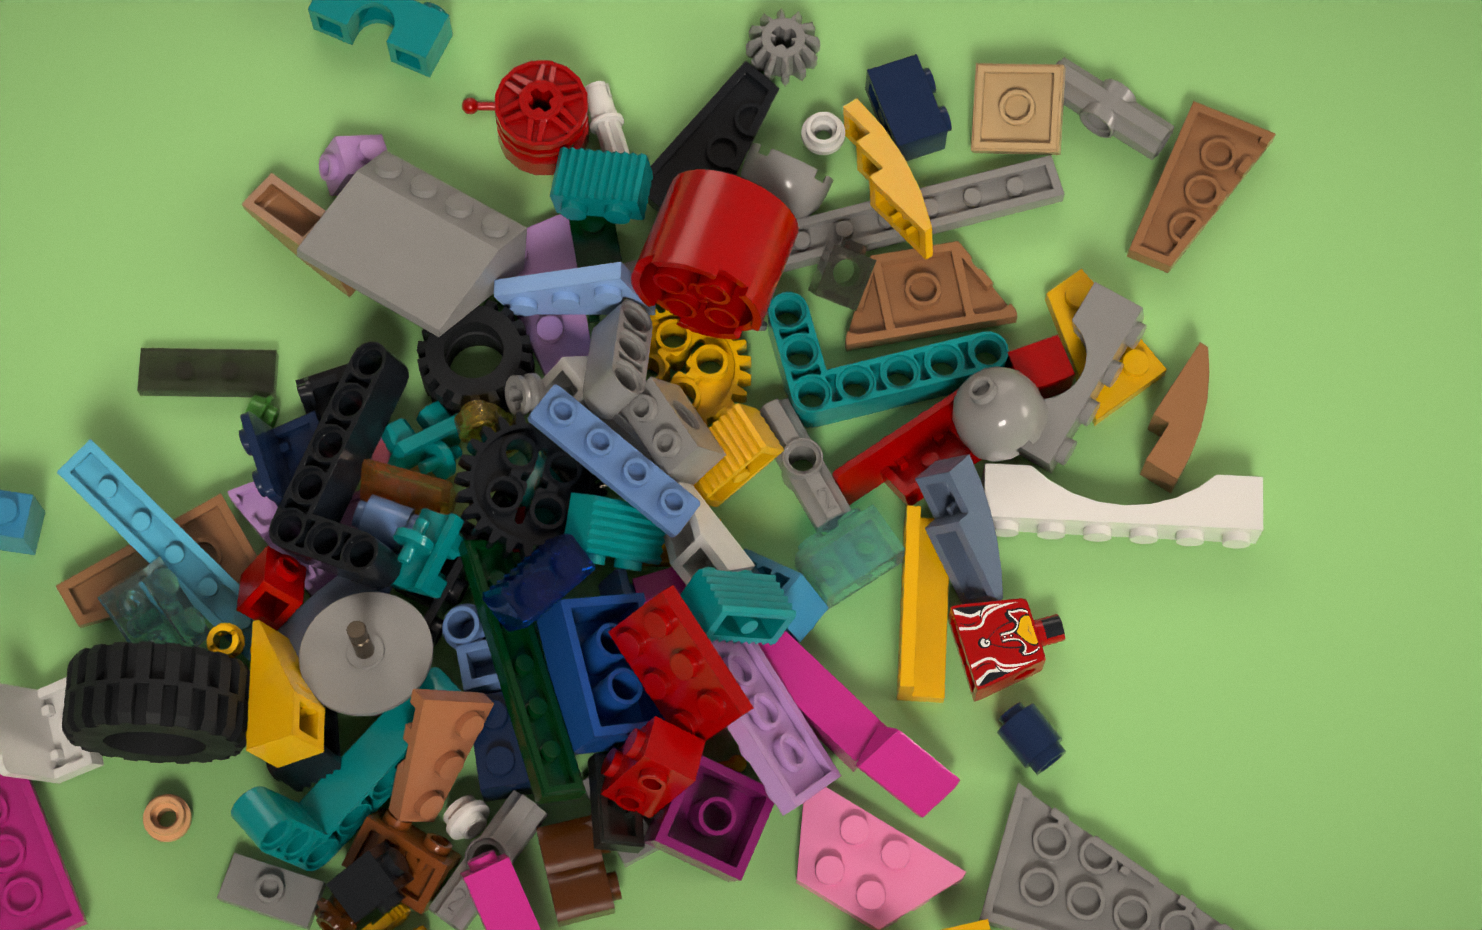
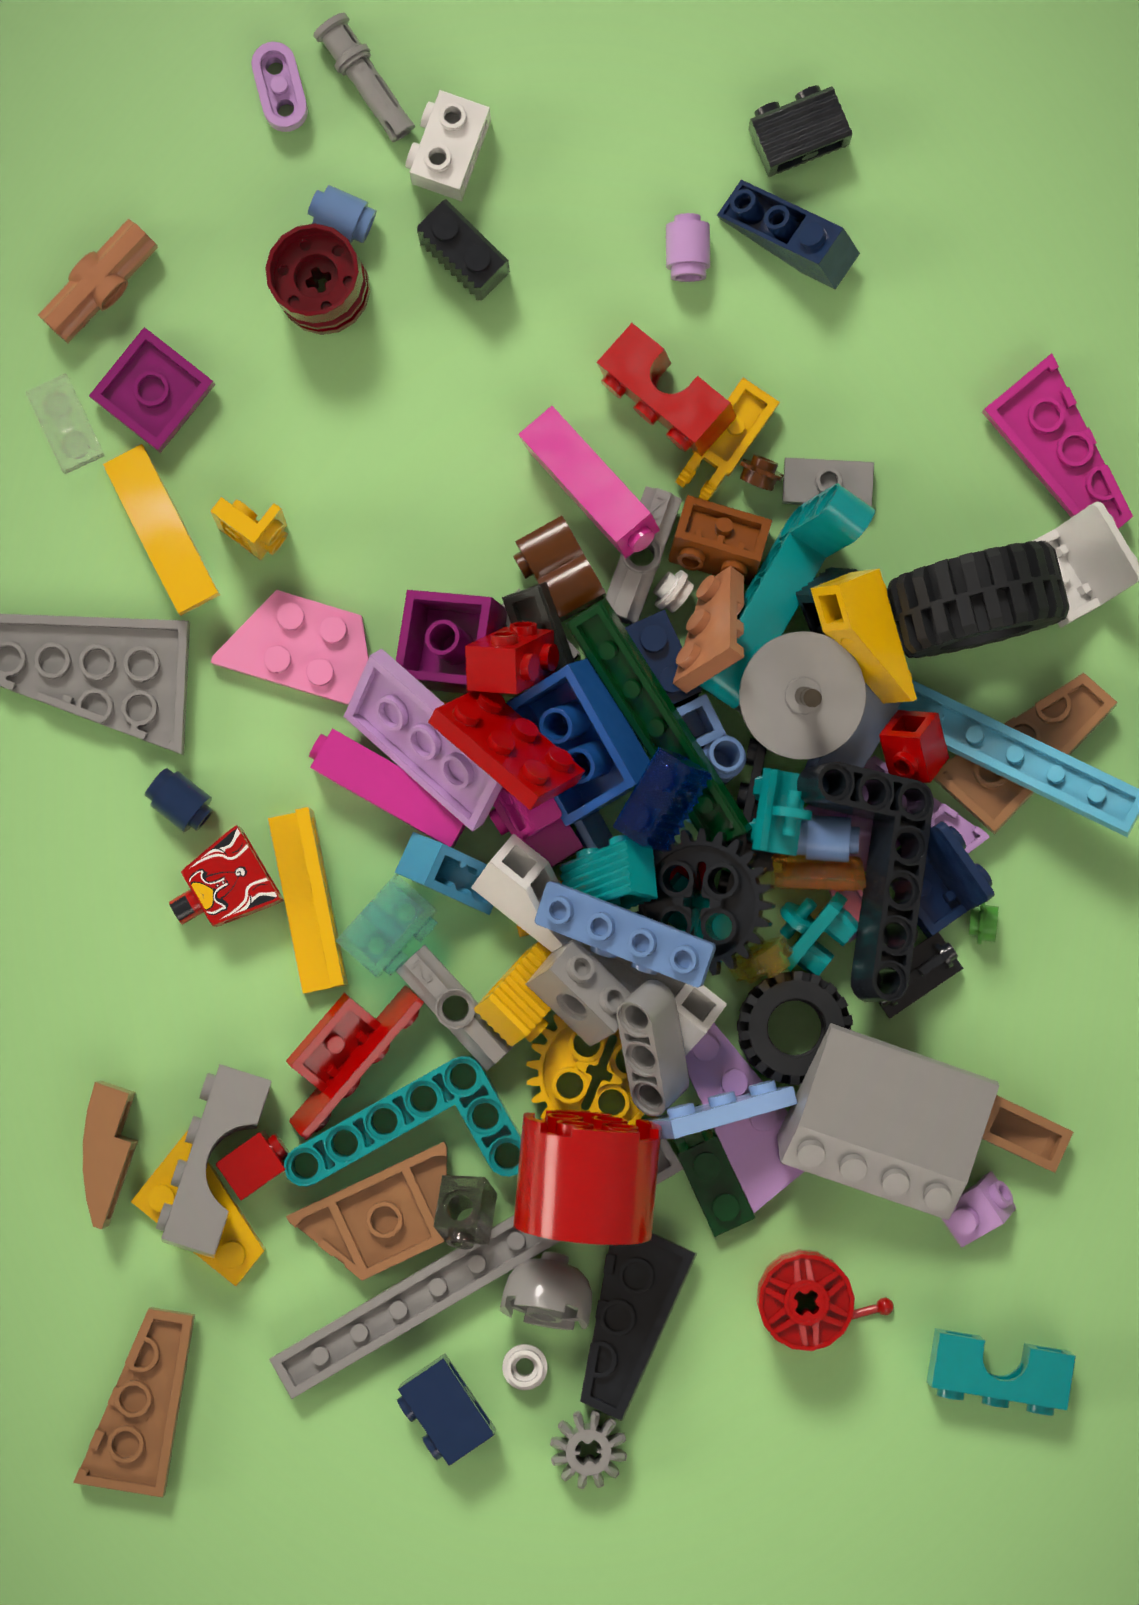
camera: 170 degrees right, 15 degrees up
clear light blue brick [97,557,210,647] -> none
clear smoke tile [137,348,279,398] -> none
light nougat plate [143,794,192,842] -> none
yellow pin [206,623,245,658] -> none
black brick [326,841,414,923] -> none
light grey bush [505,373,546,416] -> none
teal brick [550,146,653,224] -> none
white axle [585,81,630,154] -> none
teal brick [680,567,796,646] -> none
yellow slope [843,98,933,260] -> none
dark pink slope [855,725,960,818] -> none
sand blue slope [915,454,1003,604] -> none
light grey cylinder [952,366,1048,462] -> none
tan tile [971,63,1066,155] -> none
white arch [981,463,1263,549] -> none
light grey piece [1056,57,1175,160] -> none

